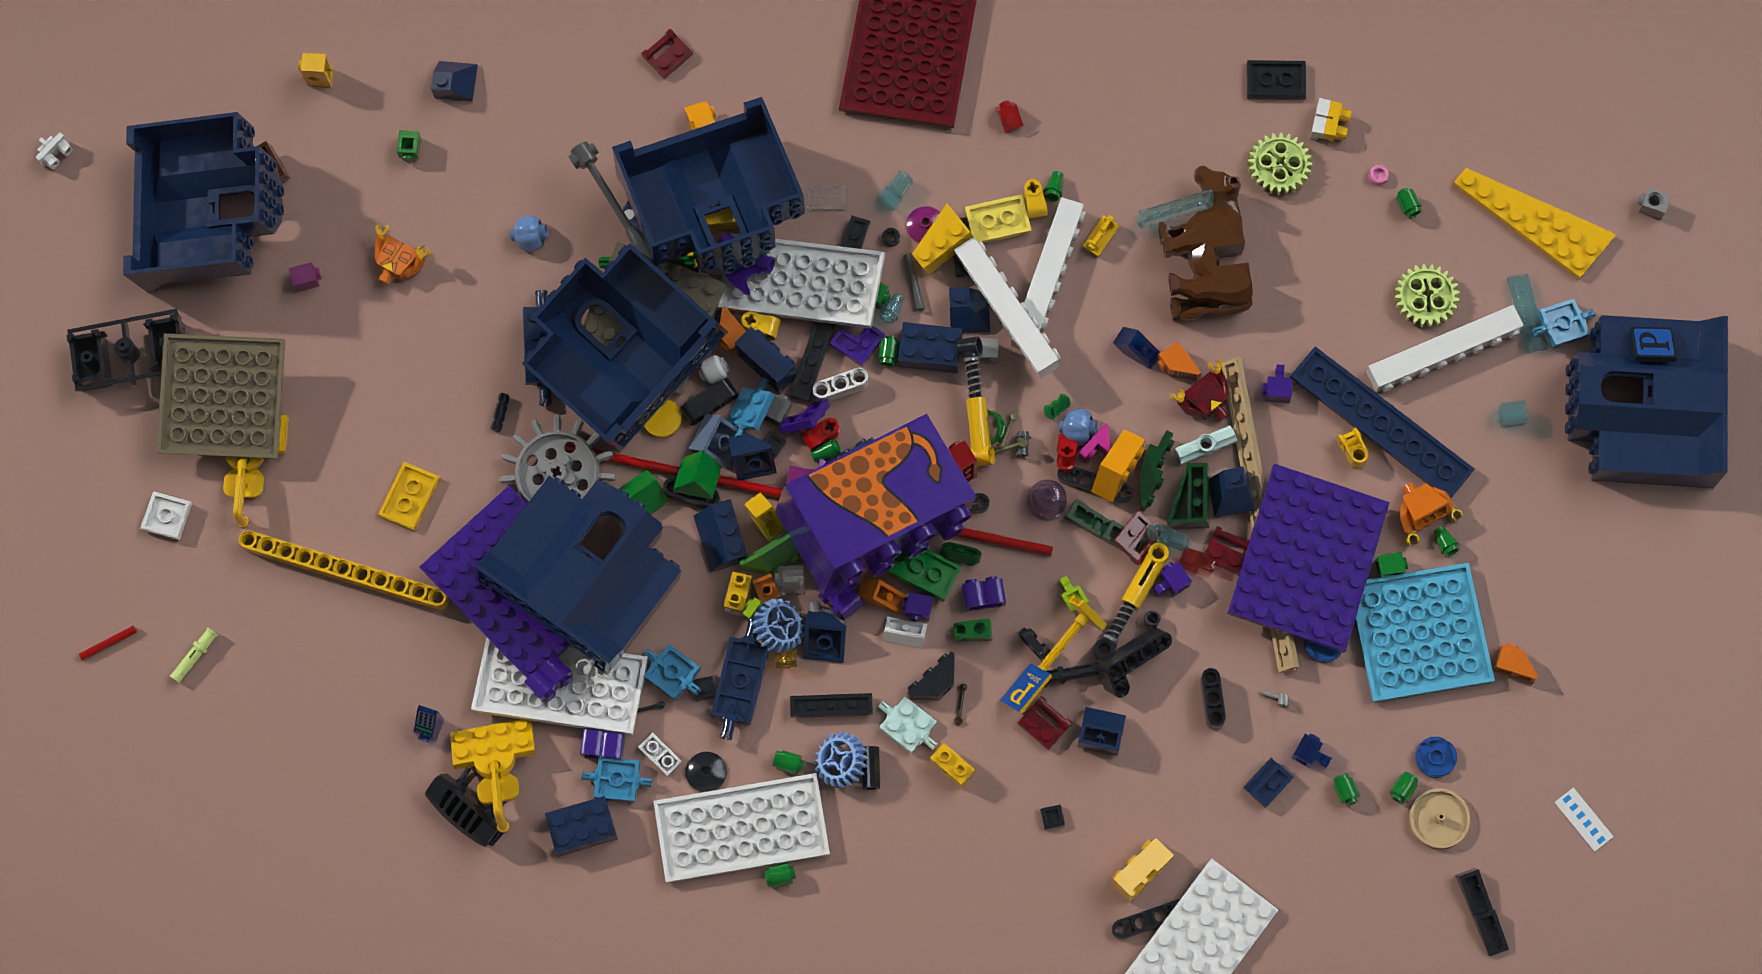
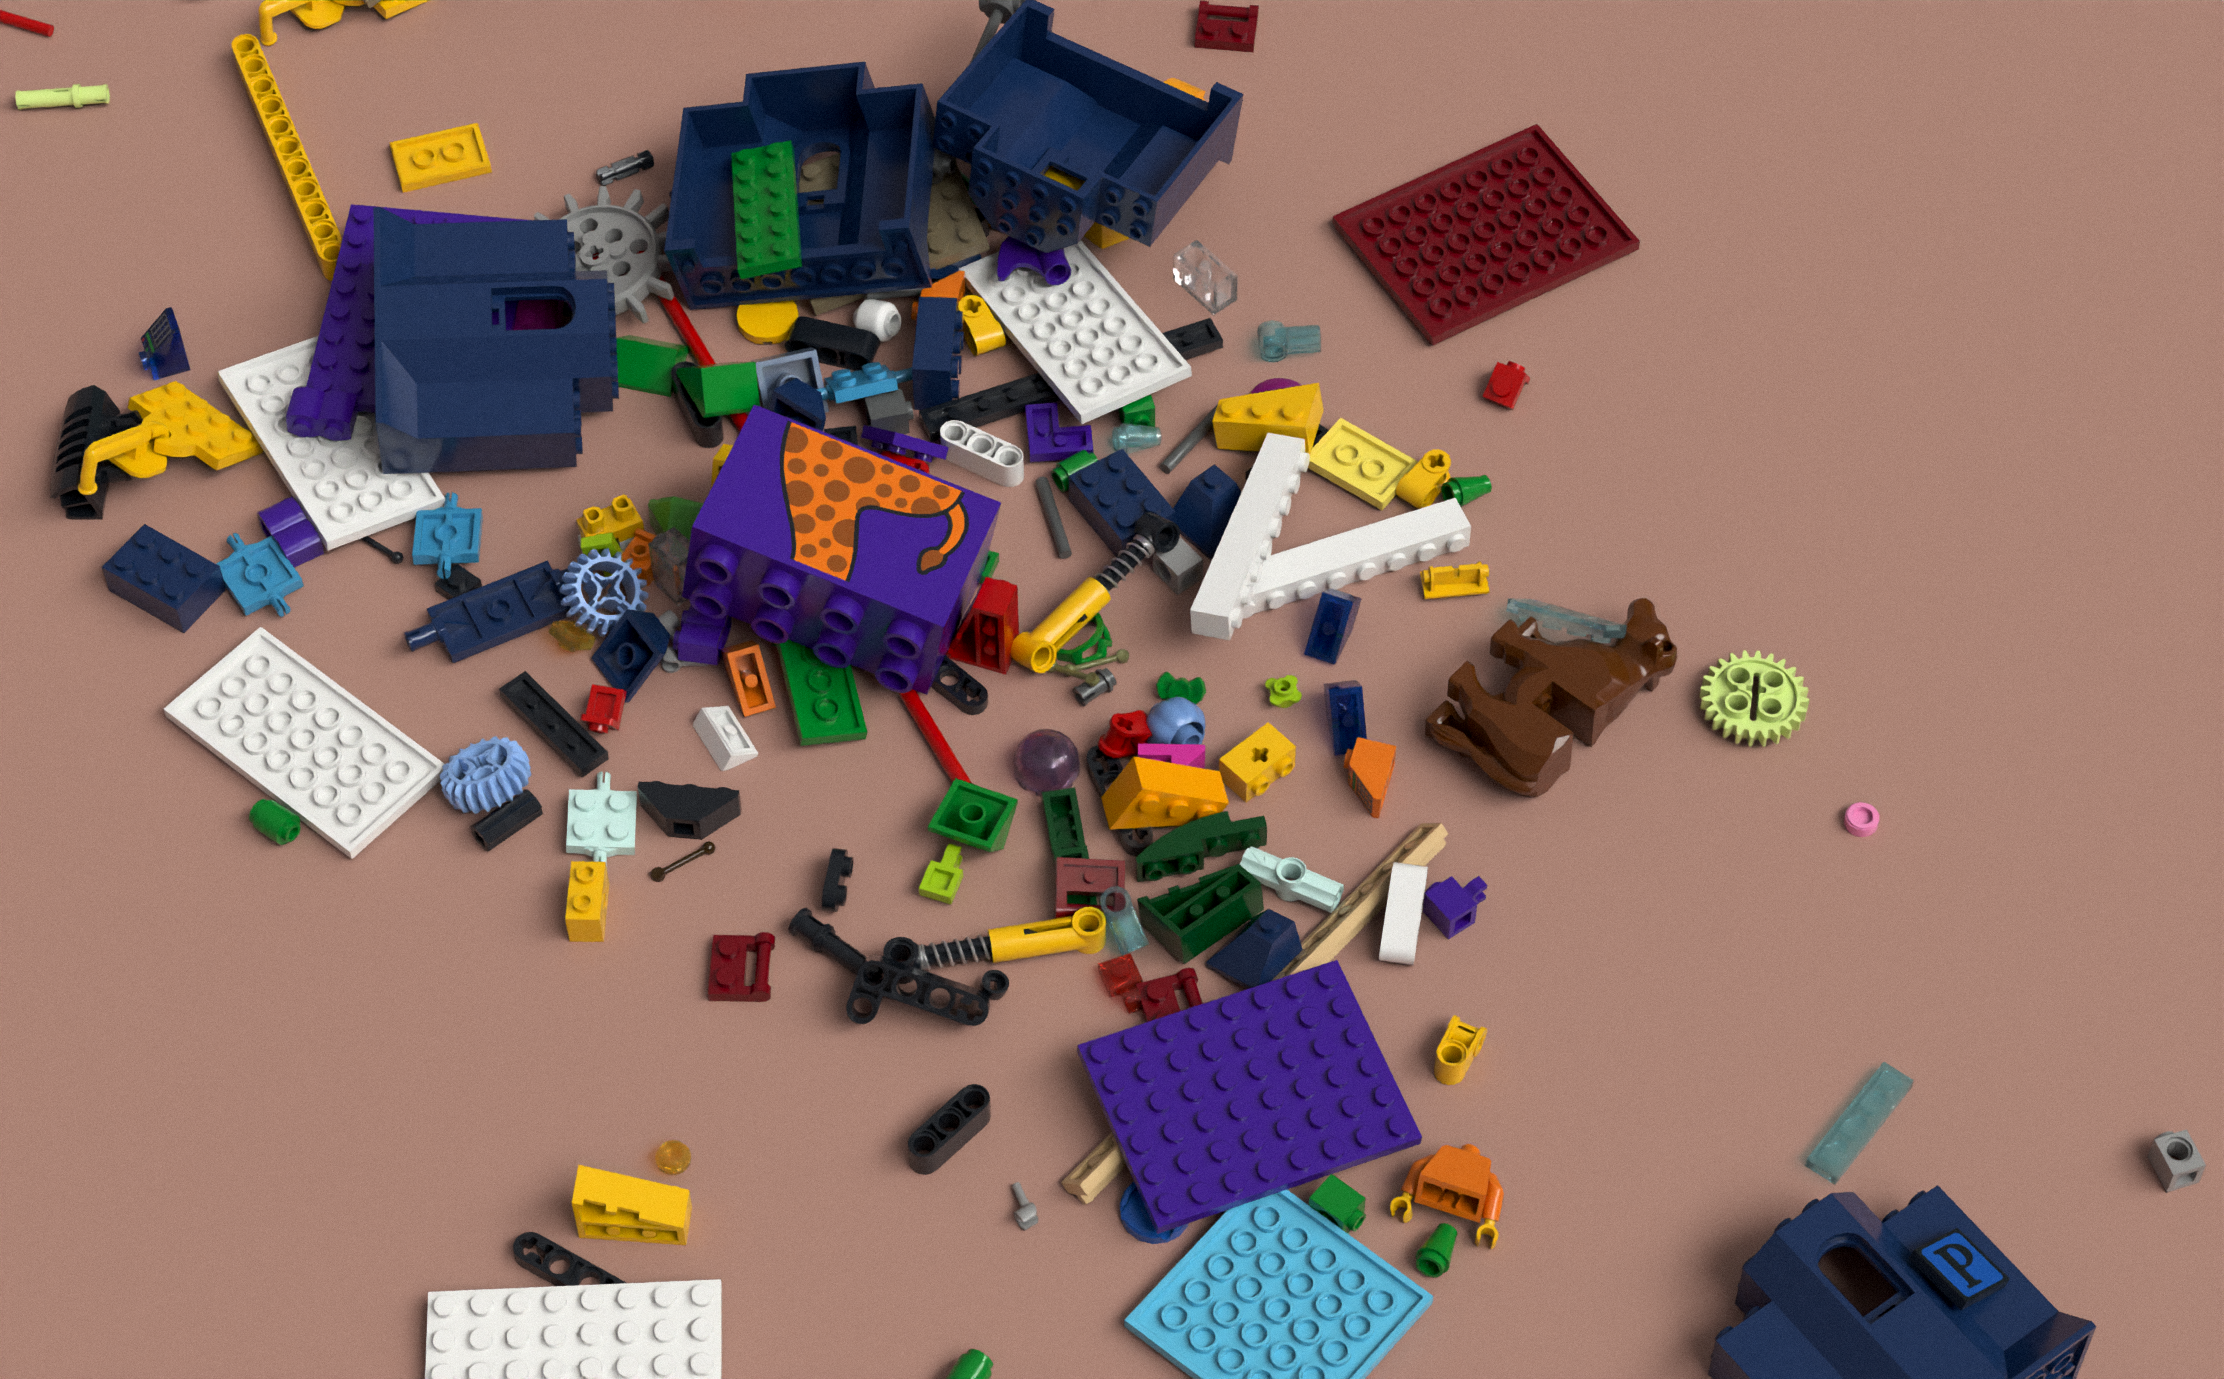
camera: 45 degrees right, 20 degrees down
medium blue plant [510,215,548,252] -> none
white slope [638,732,682,776] -> none
black dish [686,752,727,792] -> none
dark blue slope [694,499,748,573] -> none
green brick [772,750,804,775] -> none
black bush [882,228,900,247] -> none
dark purple brick [902,592,933,622] -> none
dark green plate [941,542,981,566] -> none
green leg [953,618,992,642] -> none
dark purple brick [962,576,1006,611] -> none
yellow piece [1000,595,1107,714] -> none
black tile [1040,804,1065,830] -> none
dark blue slope [1077,707,1126,756] -> none
dark purple brick [1153,562,1192,597] -> none
dark red torso [1170,358,1229,422] -> none
dark blue plate [1243,757,1294,808] -> none
black tile [1247,60,1306,100] -> none
dark blue plate [1290,346,1475,498] -> none
clear blue brick [1292,733,1332,768] -> none
yellow hips [1310,98,1352,143] -> none
white brick [1366,305,1524,393] -> none
yellowish green gear [1394,264,1460,328] -> none
green brick [1395,188,1422,218] -> none
yellow wing [1453,168,1616,280] -> none
clear light blue brick [1495,400,1528,428] -> none
dark azure plate [1532,299,1595,348] -> none
none -> red bracket [580,684,627,734]
none -> clear yellow plate [655,1140,691,1175]
none -> green plate [731,140,802,279]
none -> green slope [928,778,1018,852]
none -> dark grey bar [1036,477,1072,559]
none -> yellow brick [1219,722,1296,802]
none -> lime plate [1265,675,1302,708]
none -> clear blue slope [1304,588,1362,665]
none -> white beam [1379,862,1428,965]

